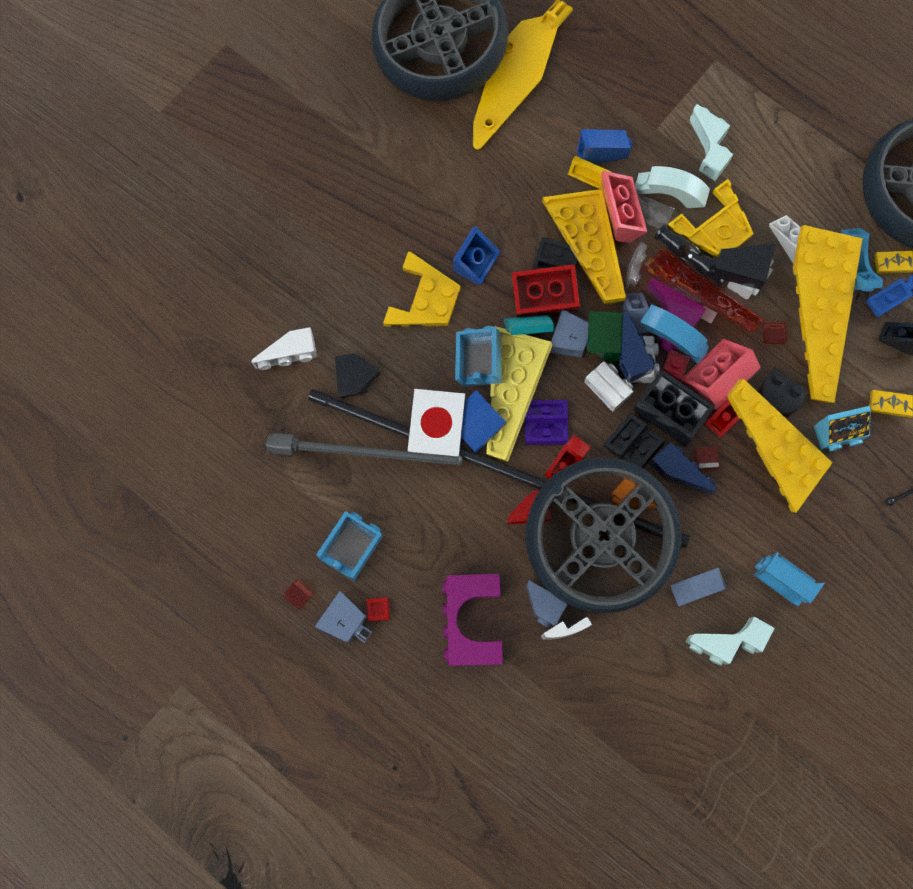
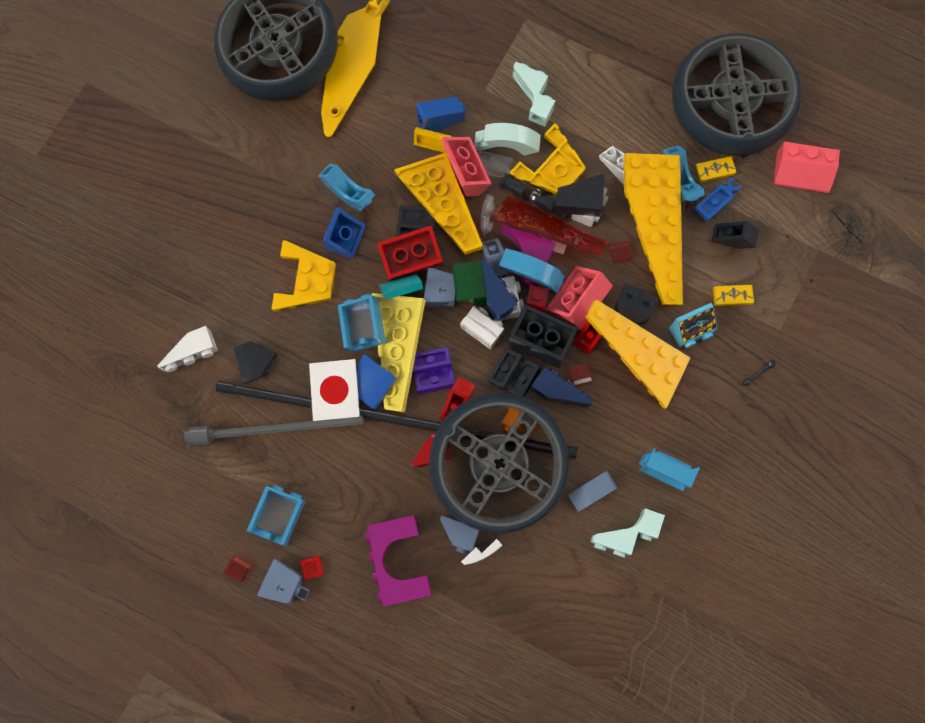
camera: 10 degrees left, 0 degrees up
none -> dark azure arch [318,163,375,211]

